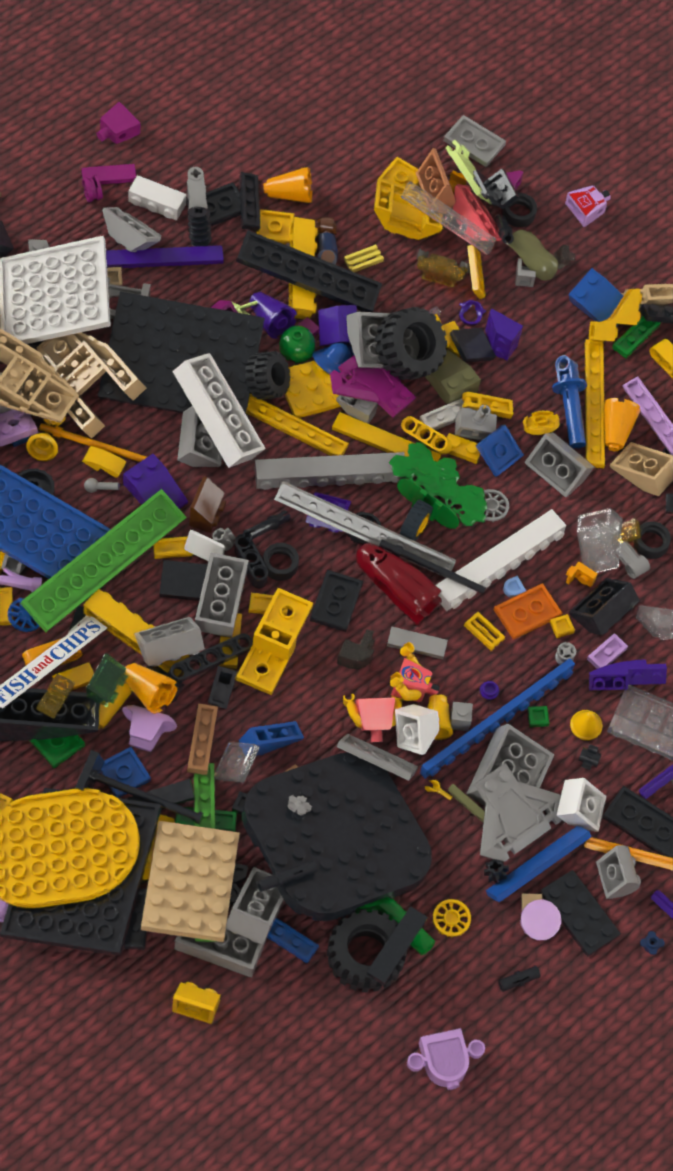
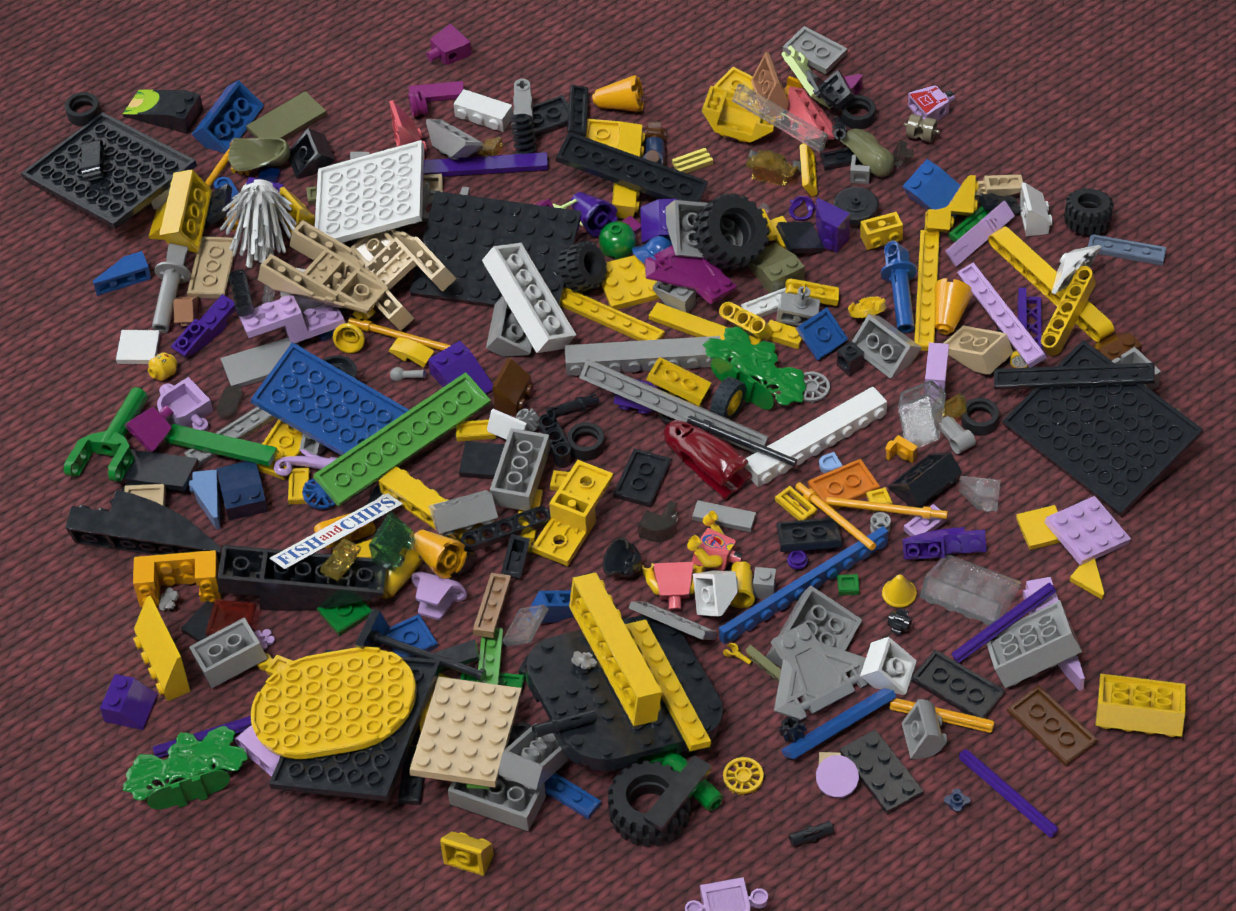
camera: 15 degrees right, 10 degrees down
none -> coral slope [389,100,427,160]
none -> clear yellow slope [478,137,503,156]
none -> yellow brick [569,572,663,726]
none -> black helmet [602,537,642,578]
none -> yellow plate [627,620,711,751]
none -> yellow plate [646,357,711,406]
none -> black tile [776,518,842,552]
none -> light orange bar [795,482,876,550]
none -> black tile [820,148,862,171]
none -> light orange bar [826,497,948,519]
none -> black wheel [833,187,879,226]
none -> black brick [837,341,865,377]
none -> yellow brick [860,212,903,250]
none -> dark tan wheel [903,114,940,143]
none -> lavender brick [924,342,949,405]
none -> lavender piece [945,201,1015,266]

